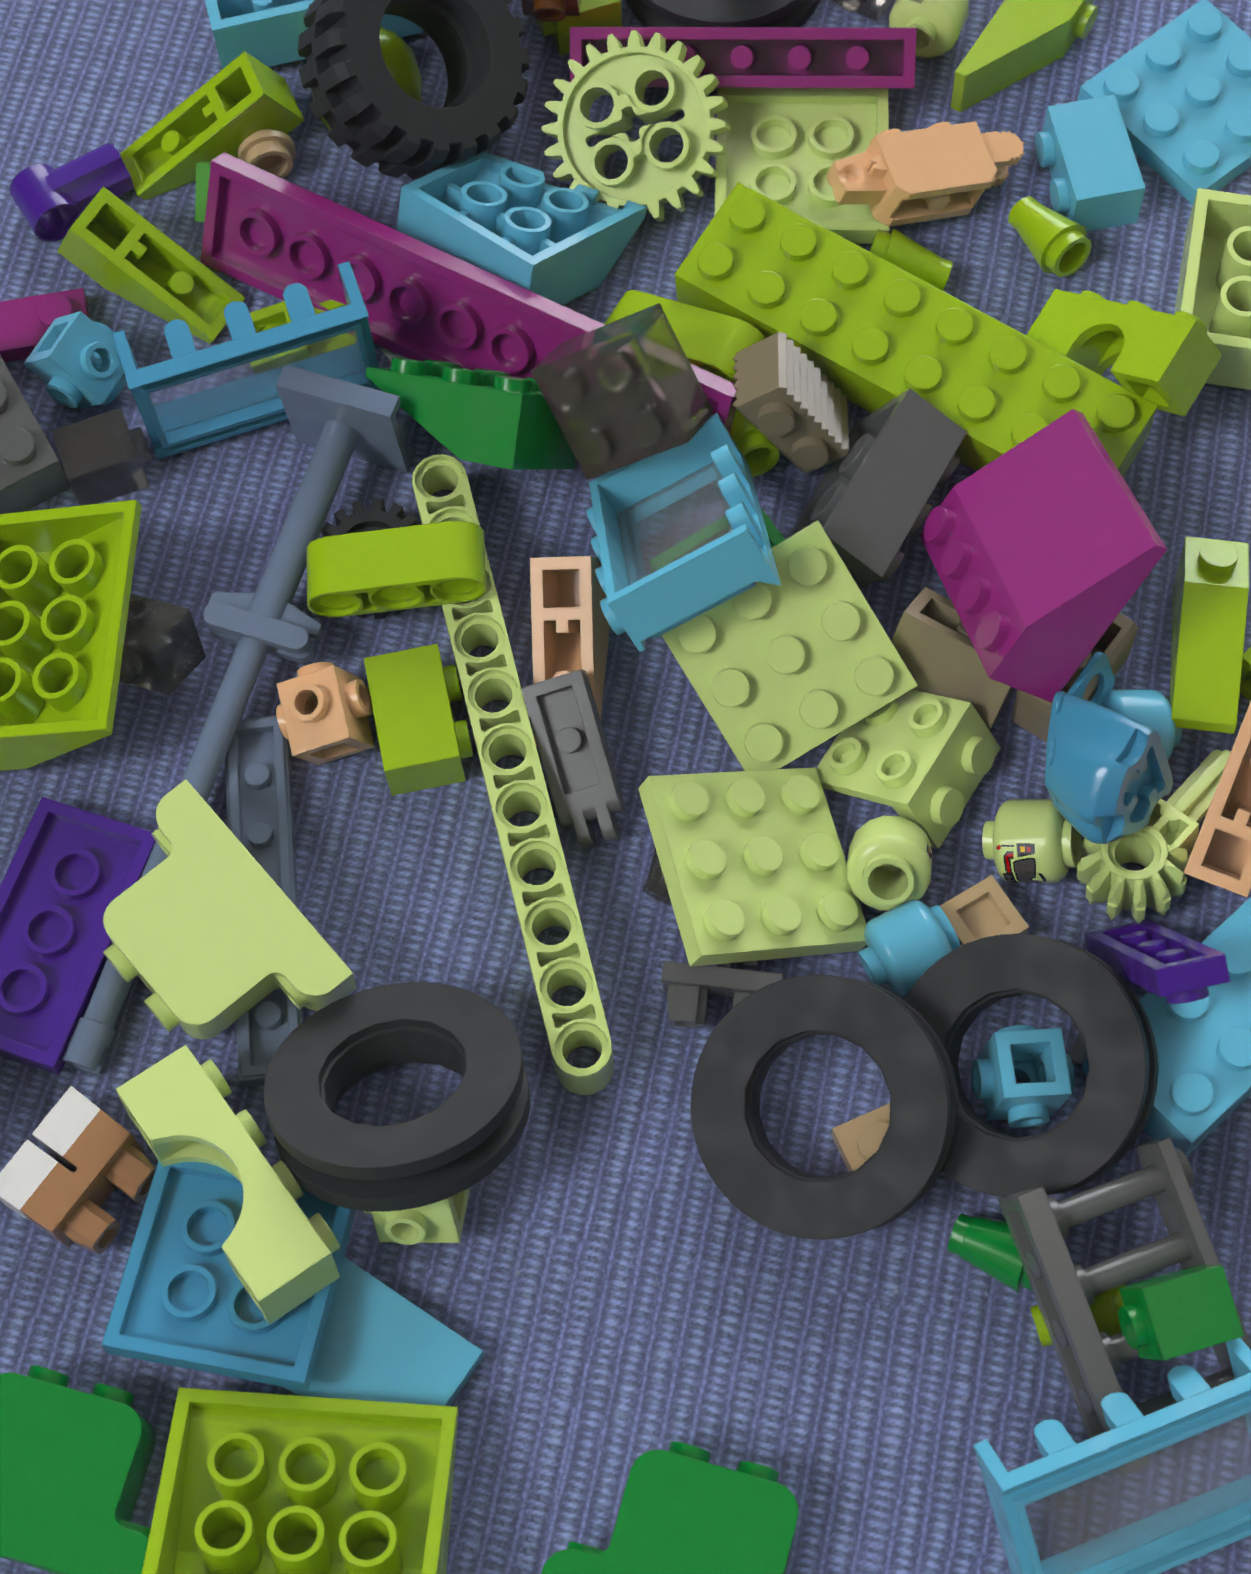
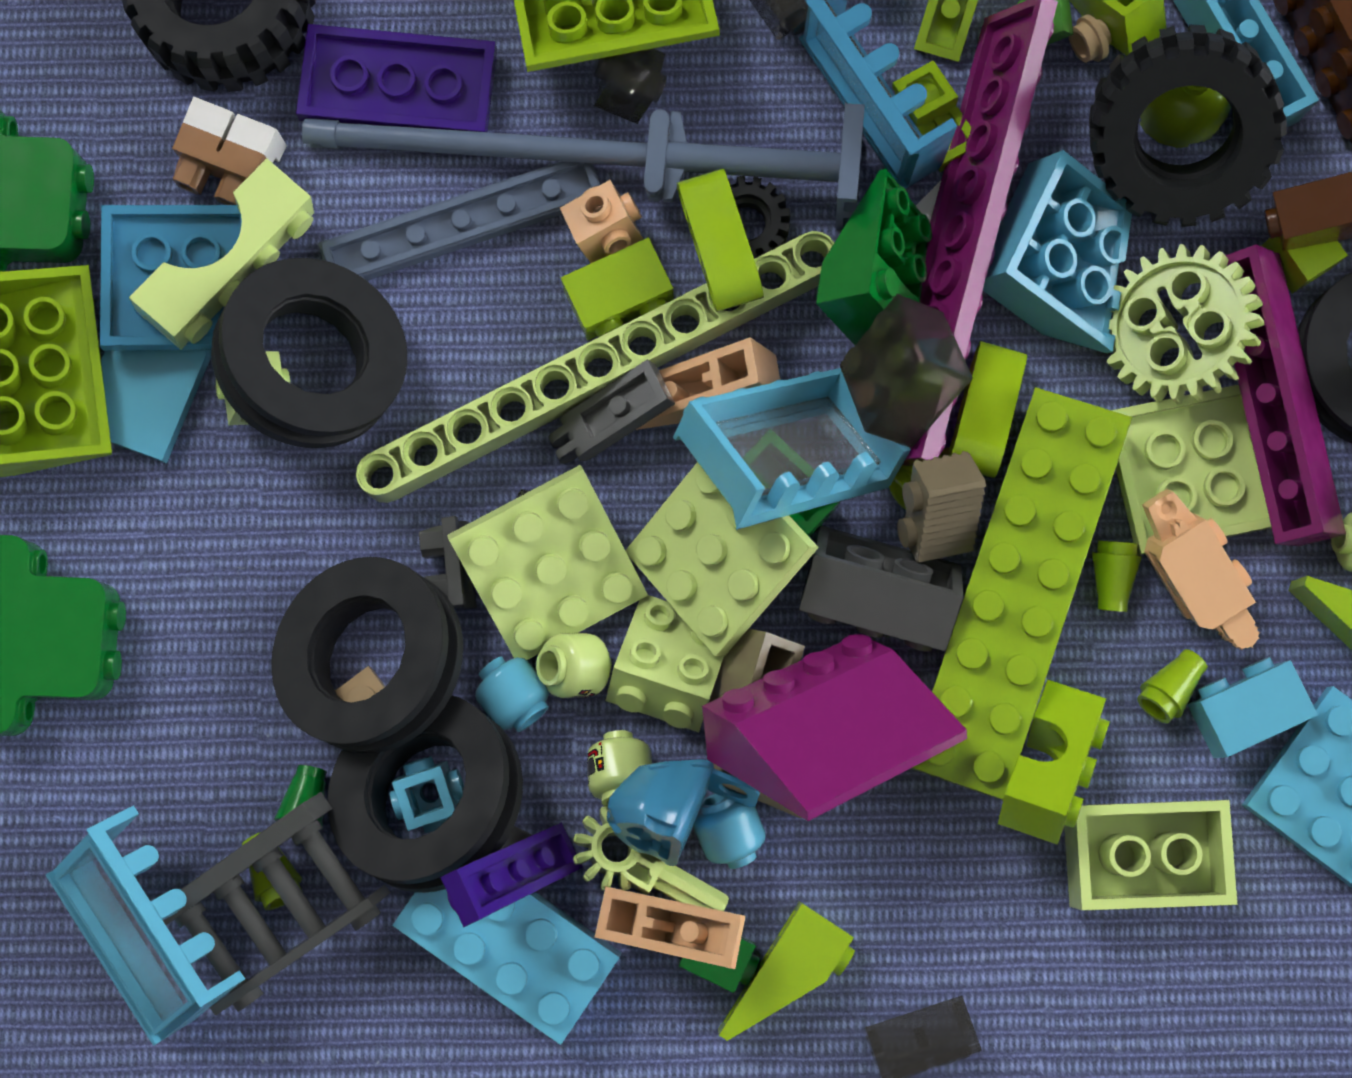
camera: 75 degrees right, 15 degrees up
yellowish green brick [103,779,356,1039] -> none
tan plate [940,875,1029,946] -> none
green brick [1118,1265,1244,1361] -> none
lime slope [1170,536,1249,734] -> none

